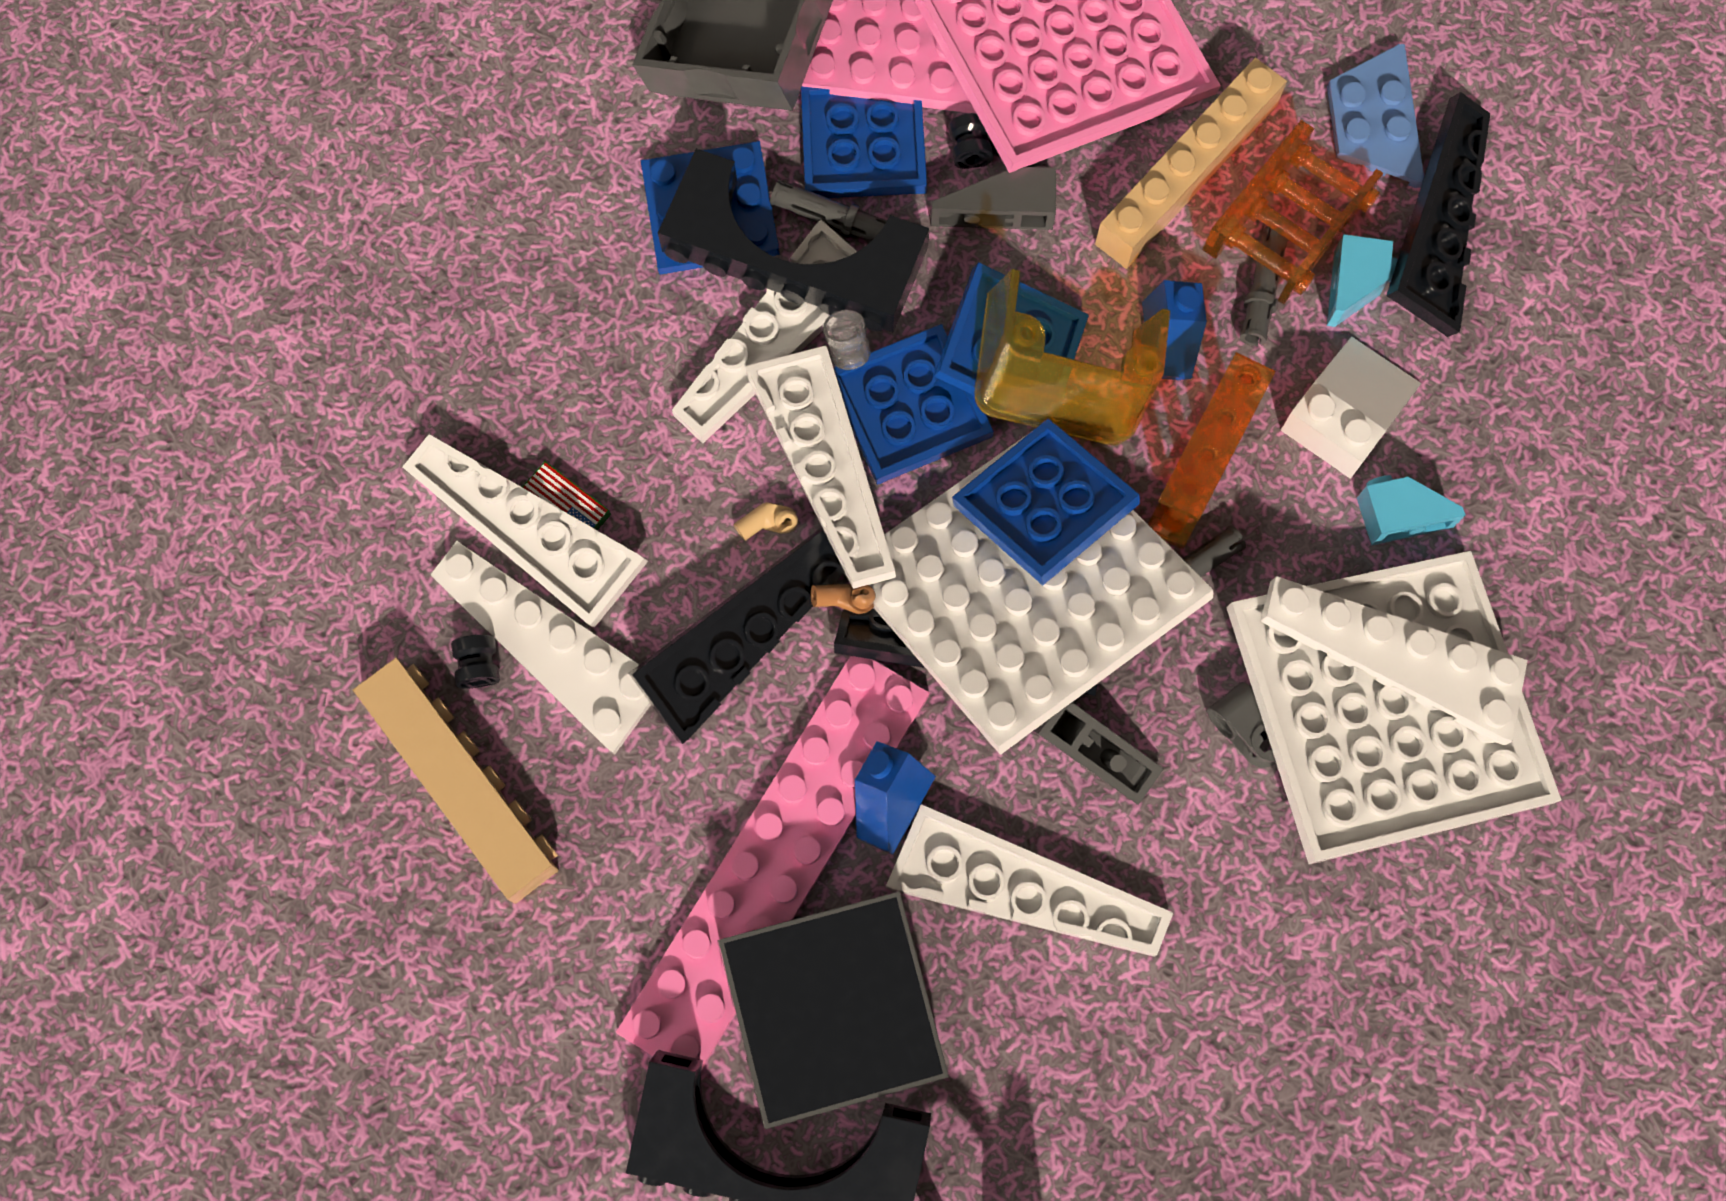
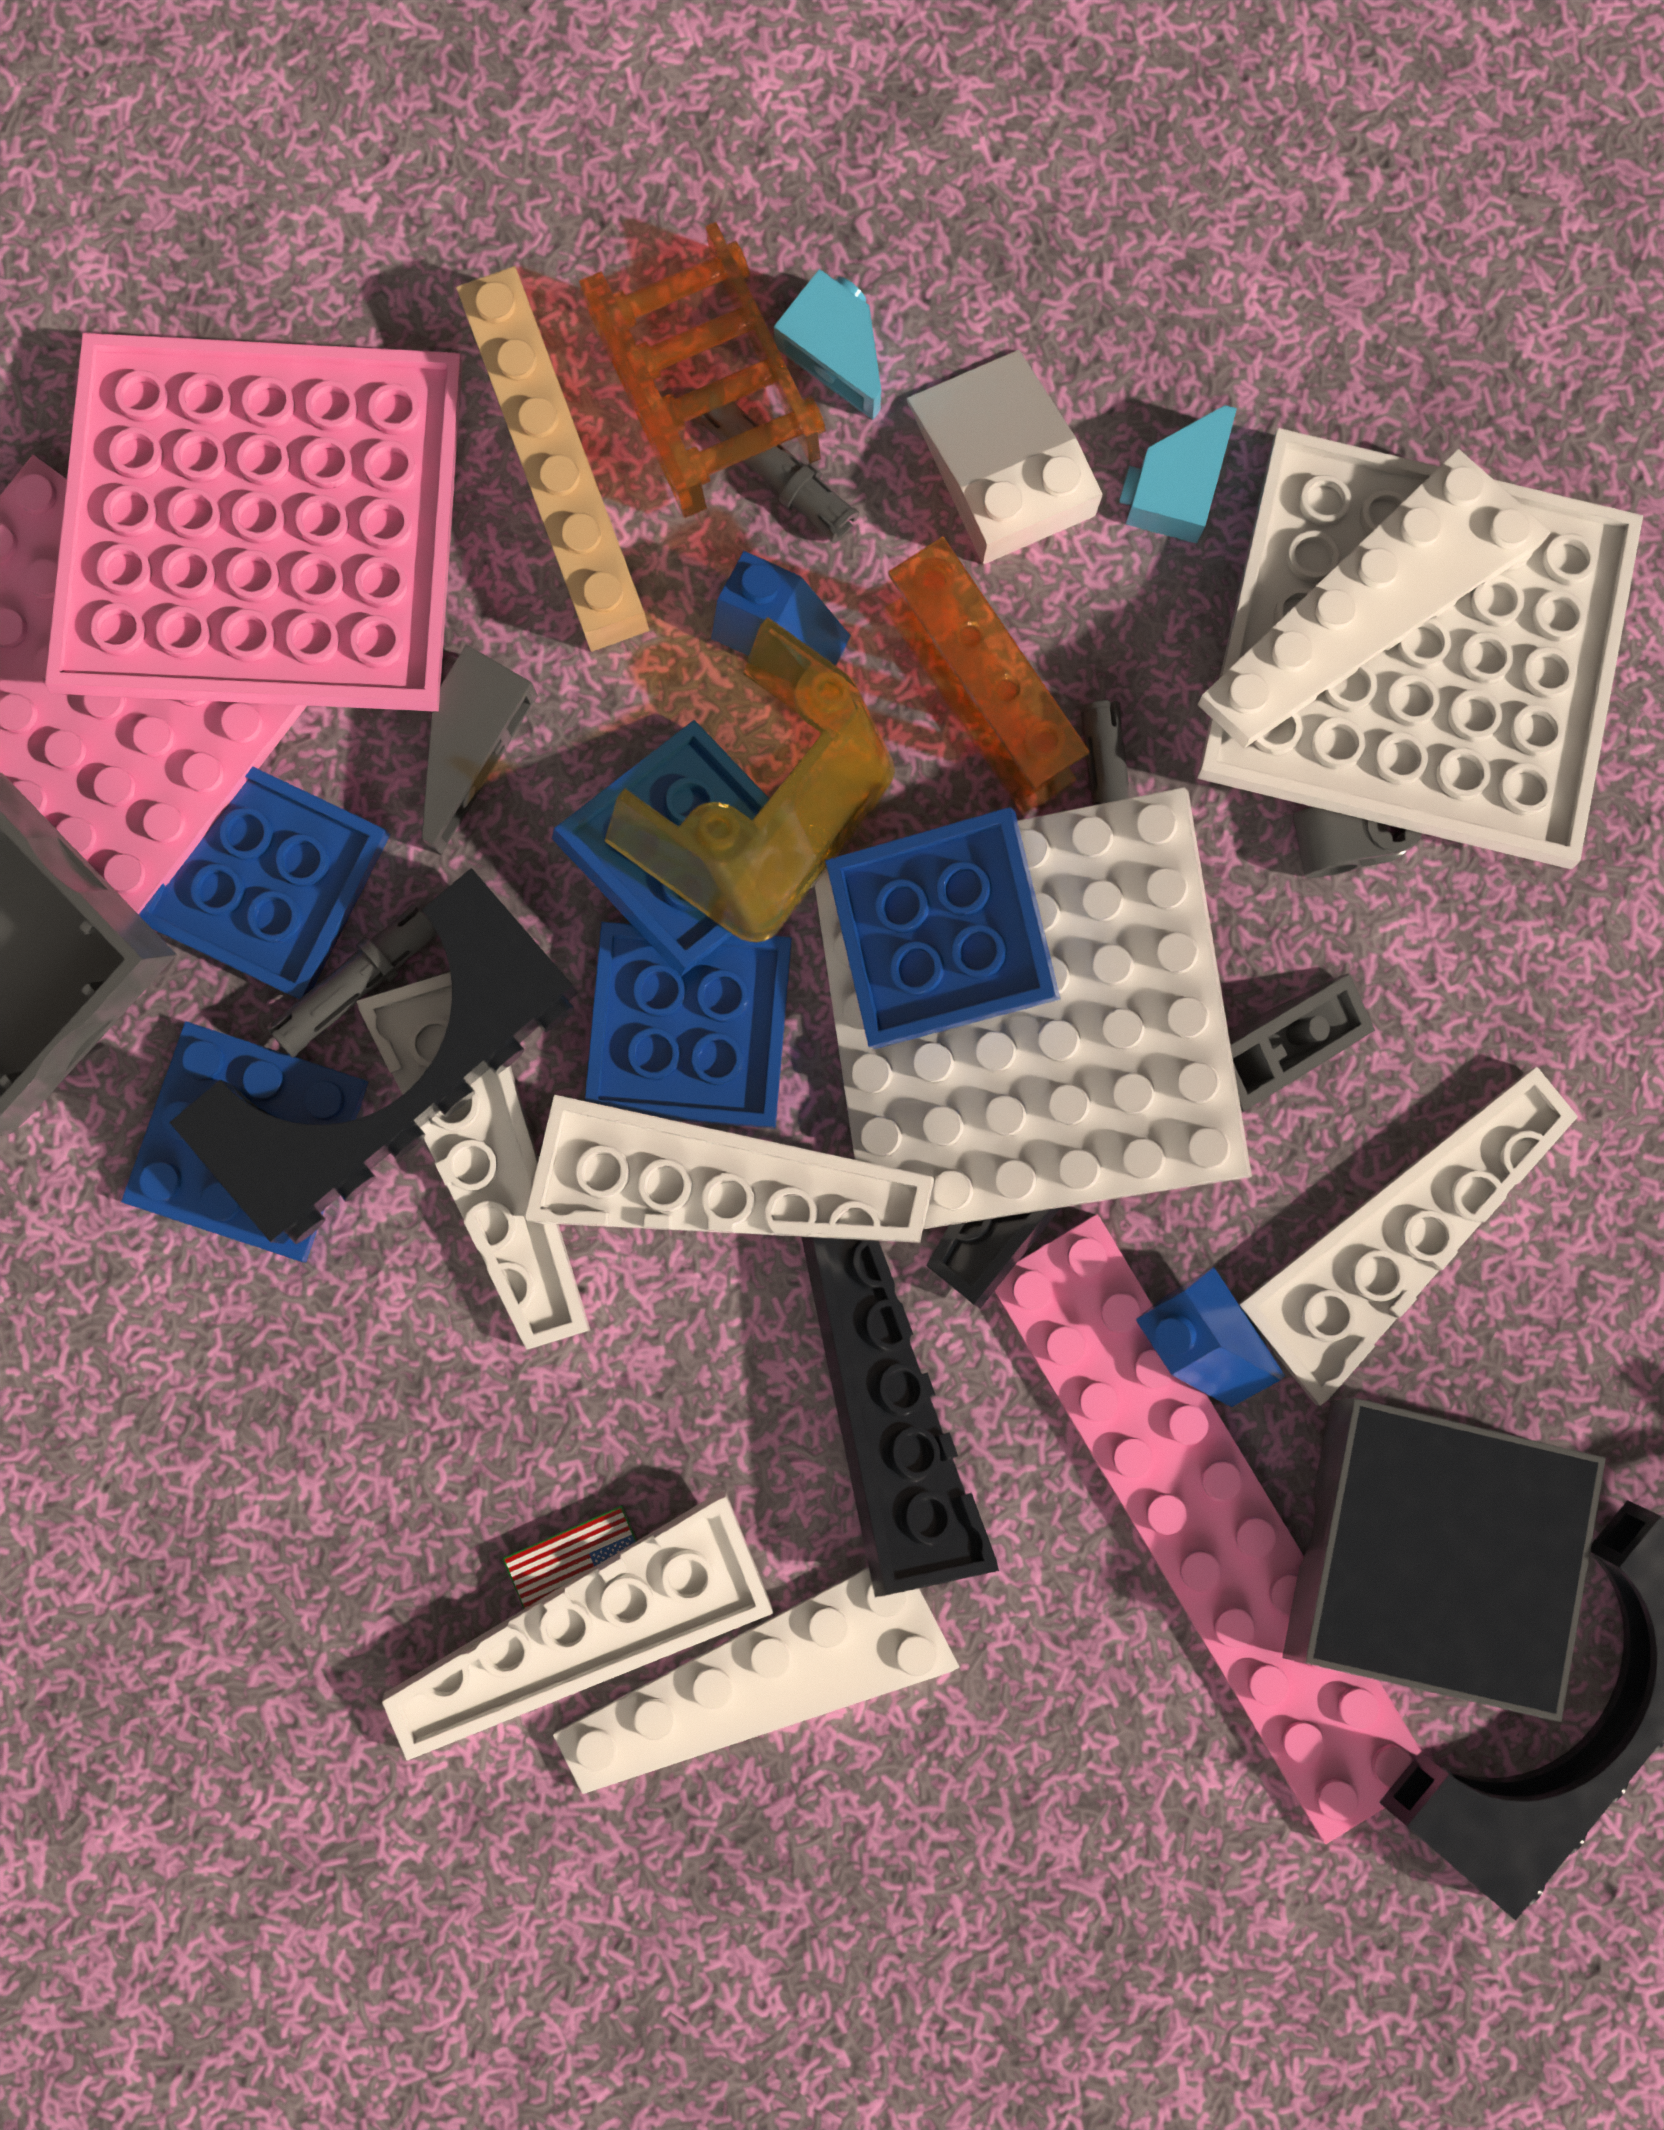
camera: 65 degrees left, 10 degrees up
tan brick [353,658,559,904] -> none
black wheel [451,635,500,689] -> none
tan arm [733,502,798,541] -> none
medium nougat arm [811,584,876,614] -> none
clear wheel [823,310,871,370] -> none
black wheel [949,113,993,169] -> none
medium blue wing [1327,44,1424,188] -> none
black wing [1386,92,1490,337] -> none

